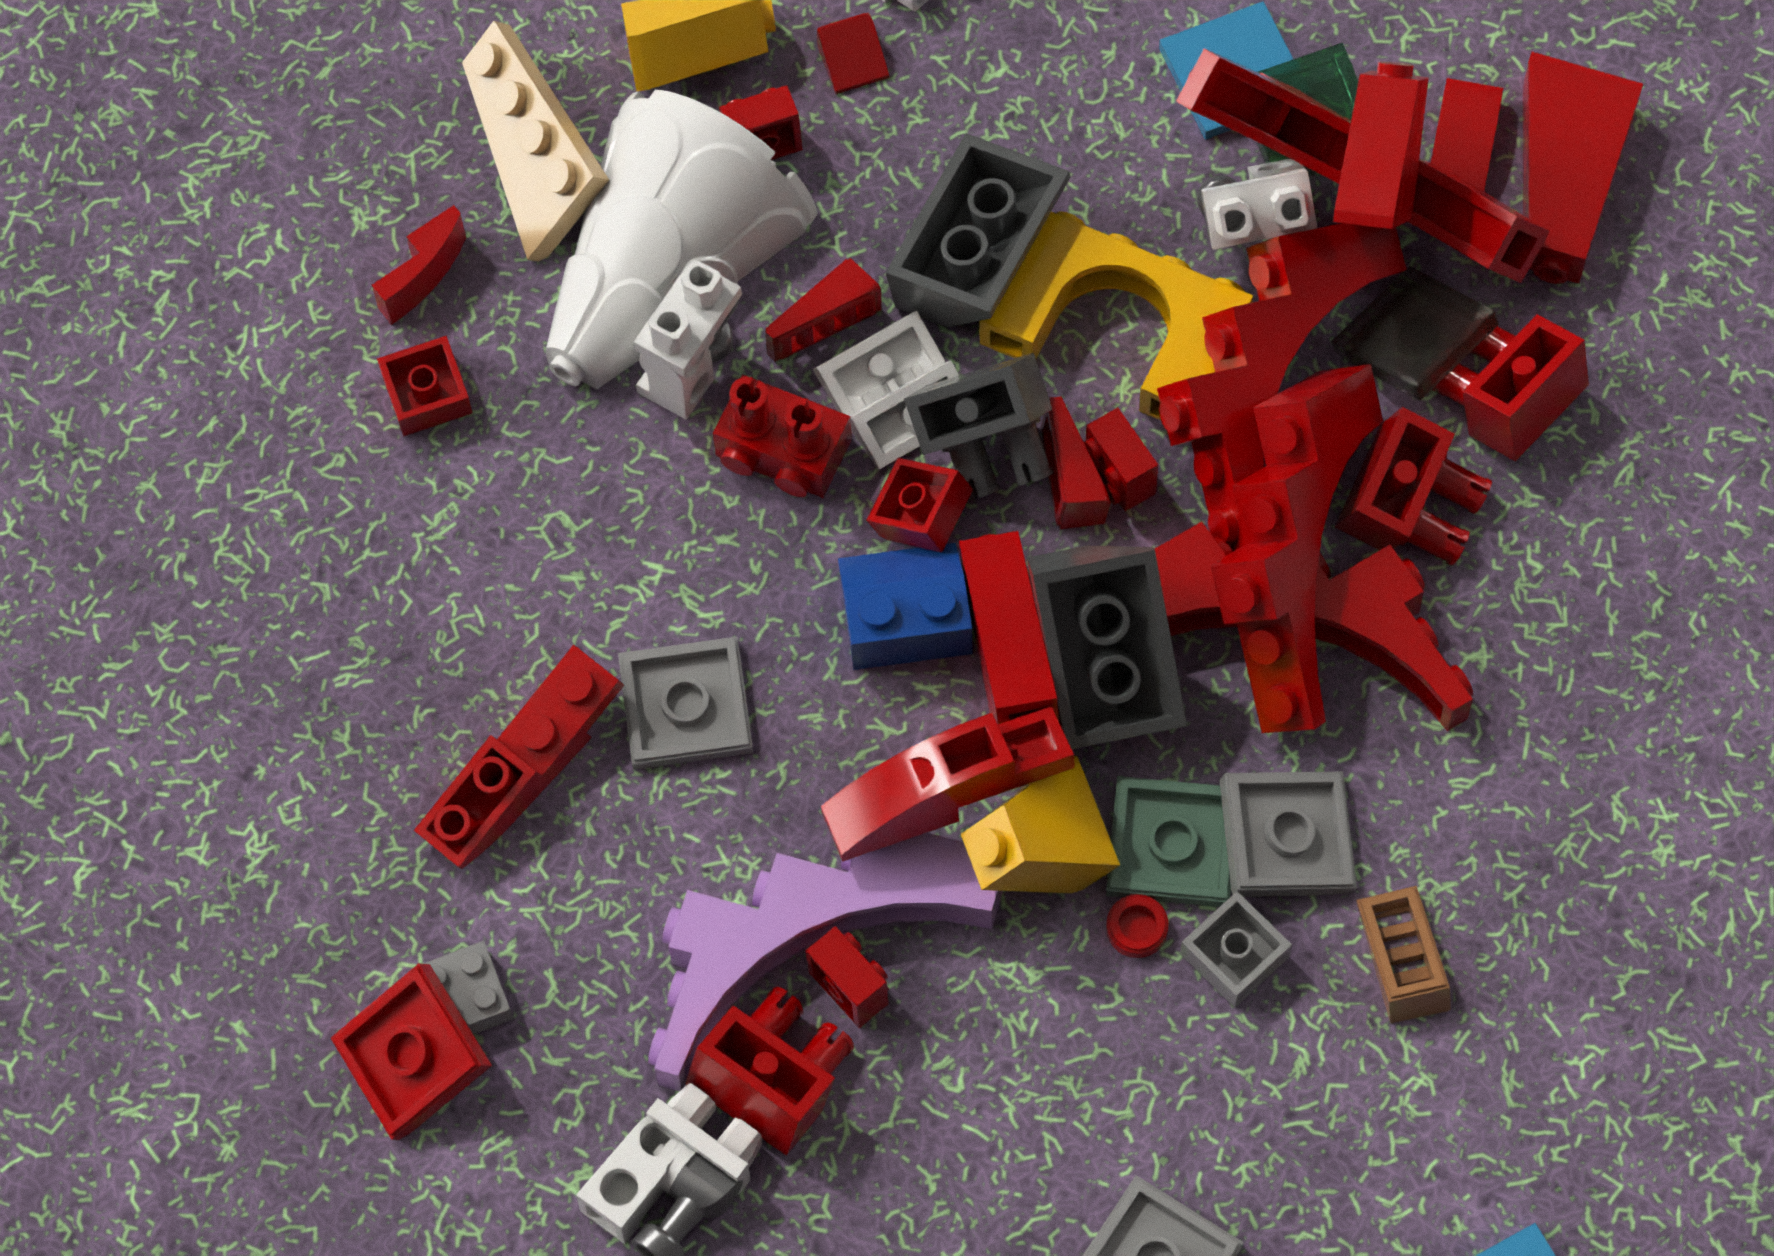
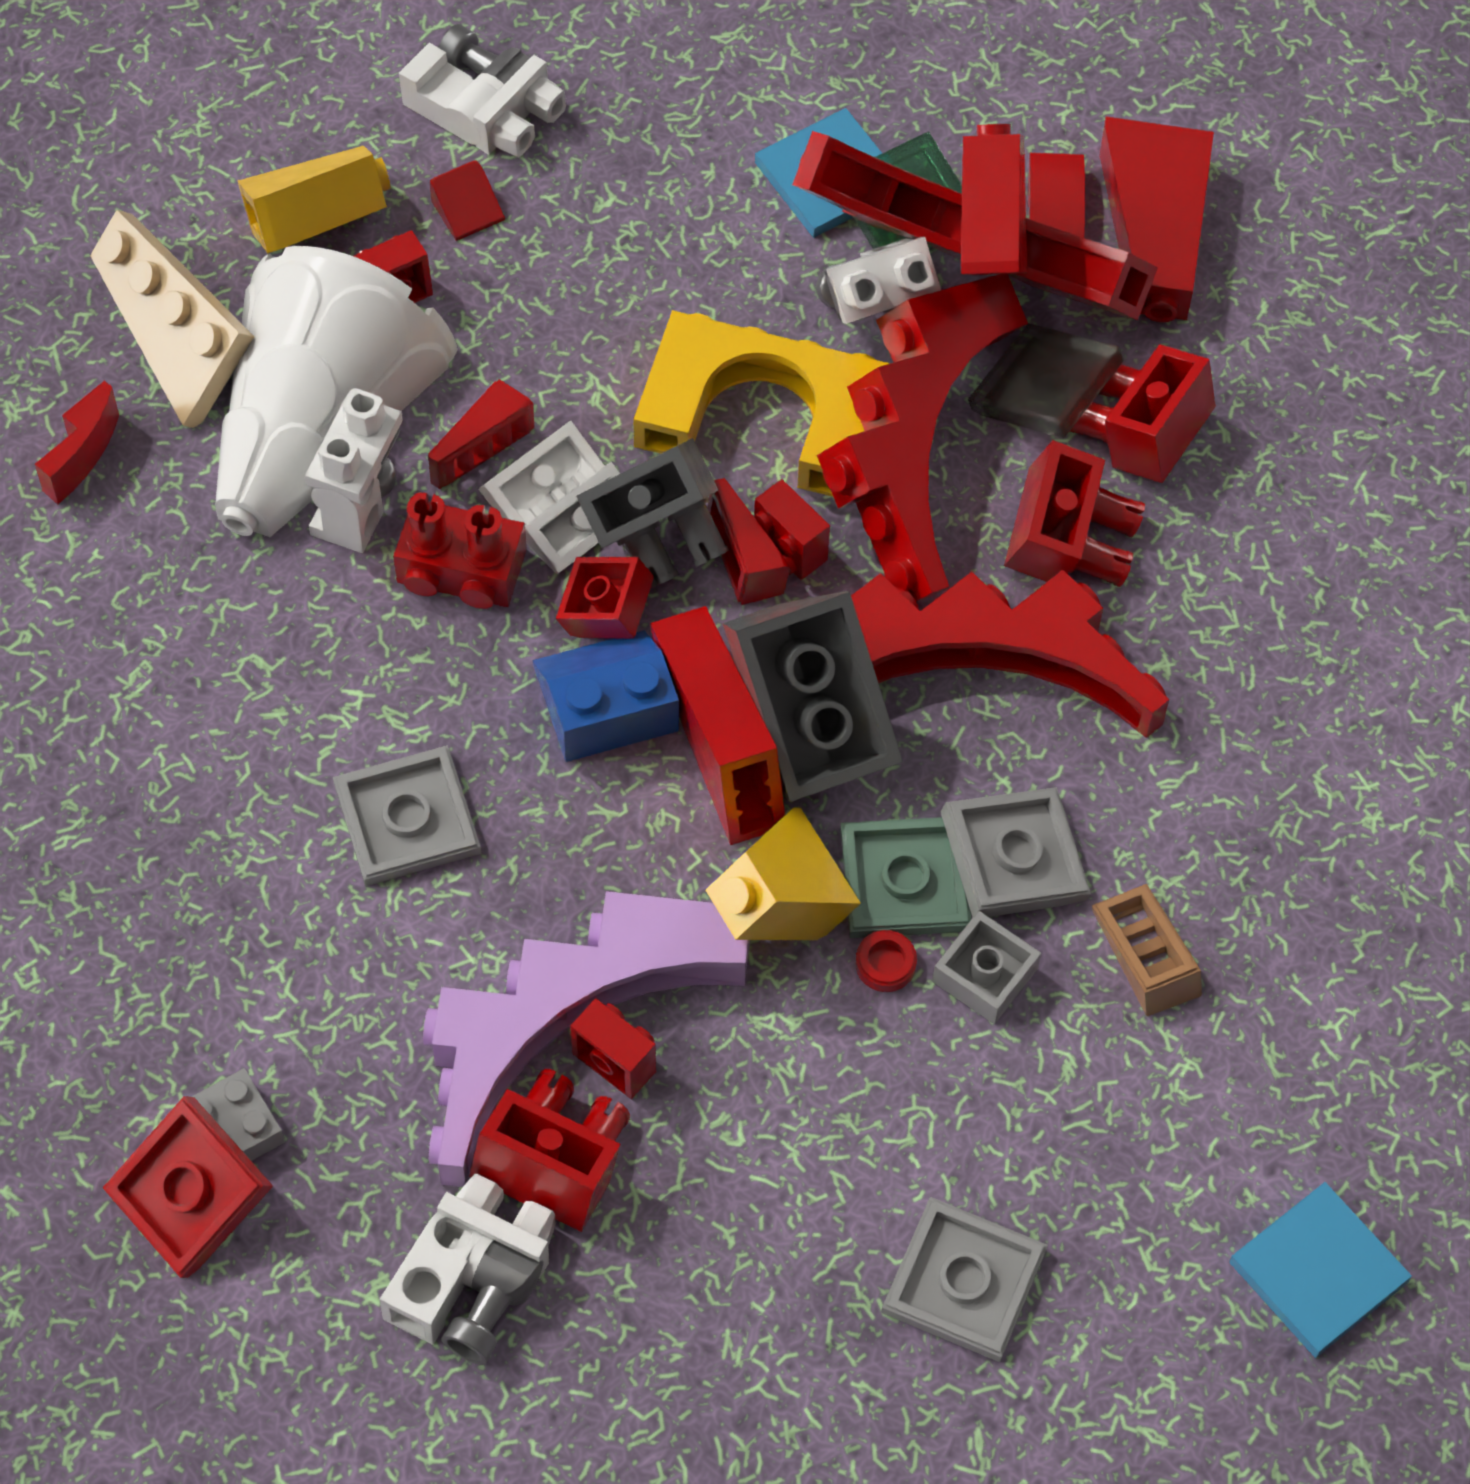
camera: 15 degrees left, 5 degrees down
red piece [377,335,473,437] -> none
red slope [413,644,624,869] -> none
red slope [821,706,1075,862] -> none
dark grey slope [885,133,1071,328] -> none
red arch [1210,364,1383,733] -> none

